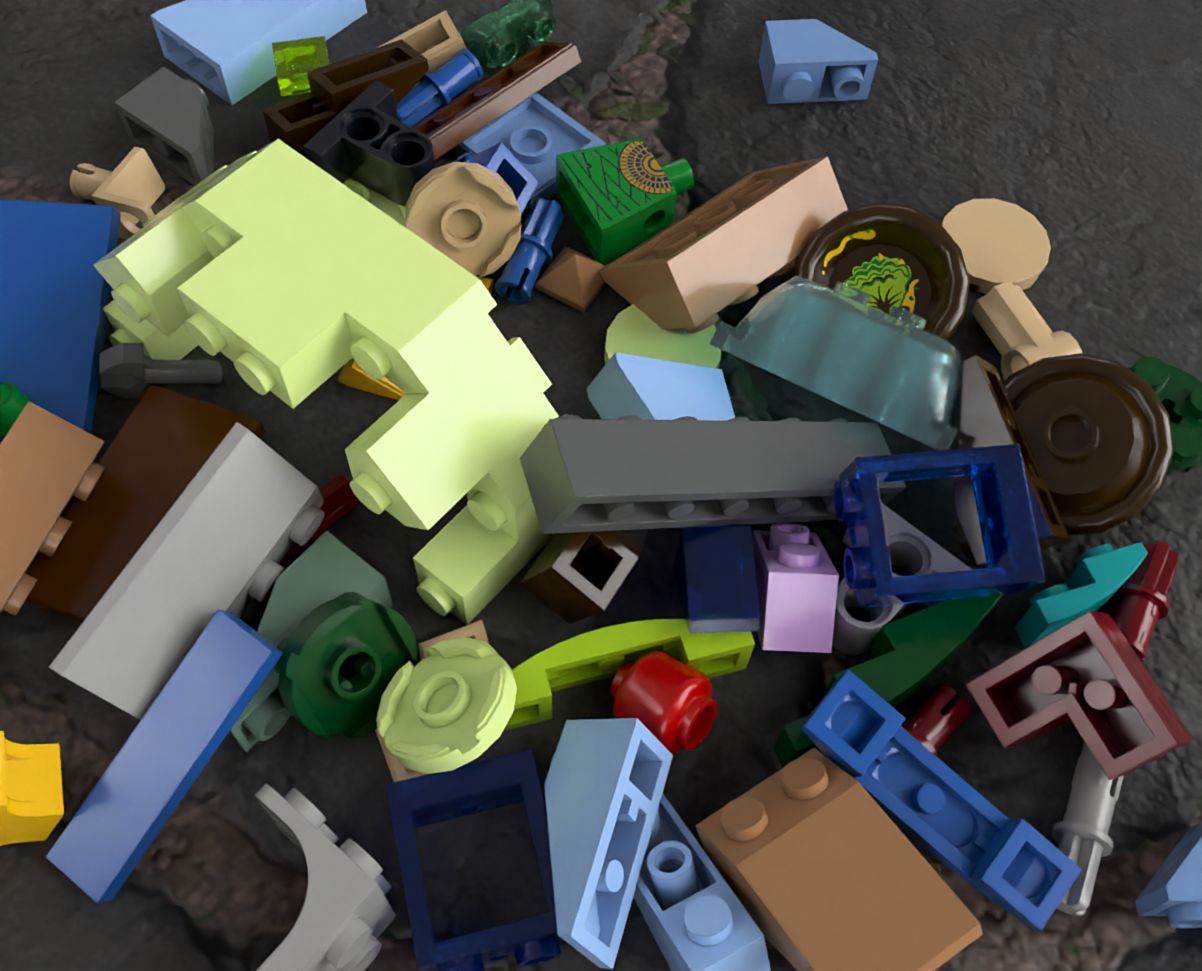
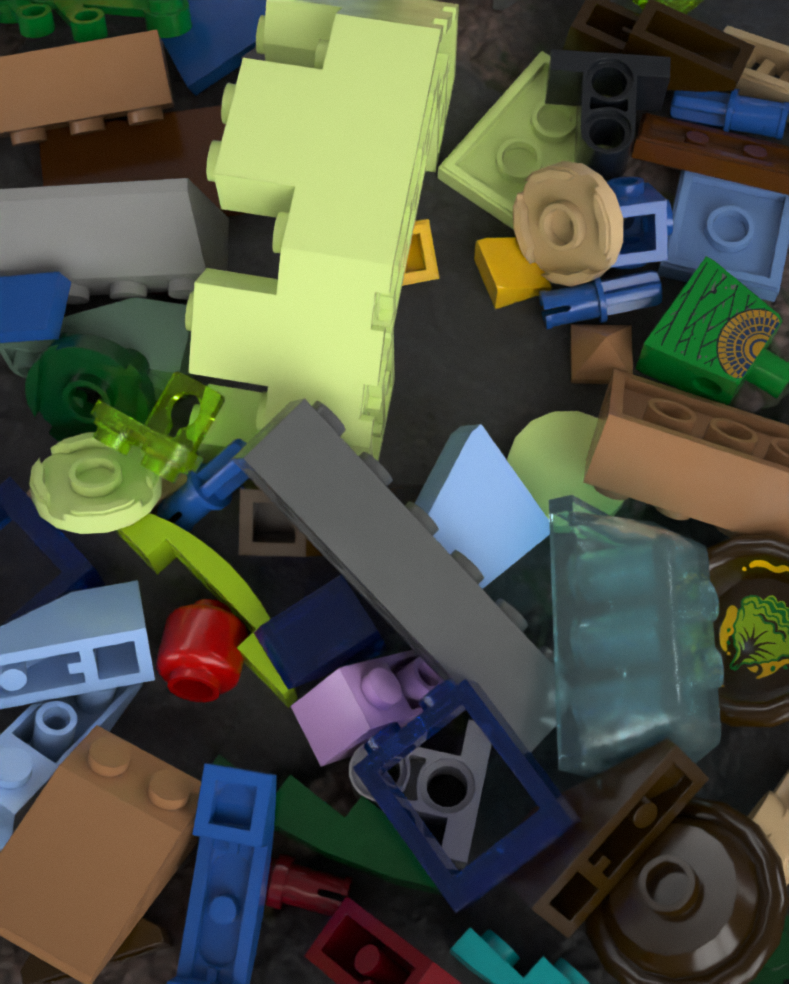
camera: 65 degrees right, 10 degrees up
none -> clear neon green bracket [90,371,225,484]
none -> blue axle [157,439,250,532]

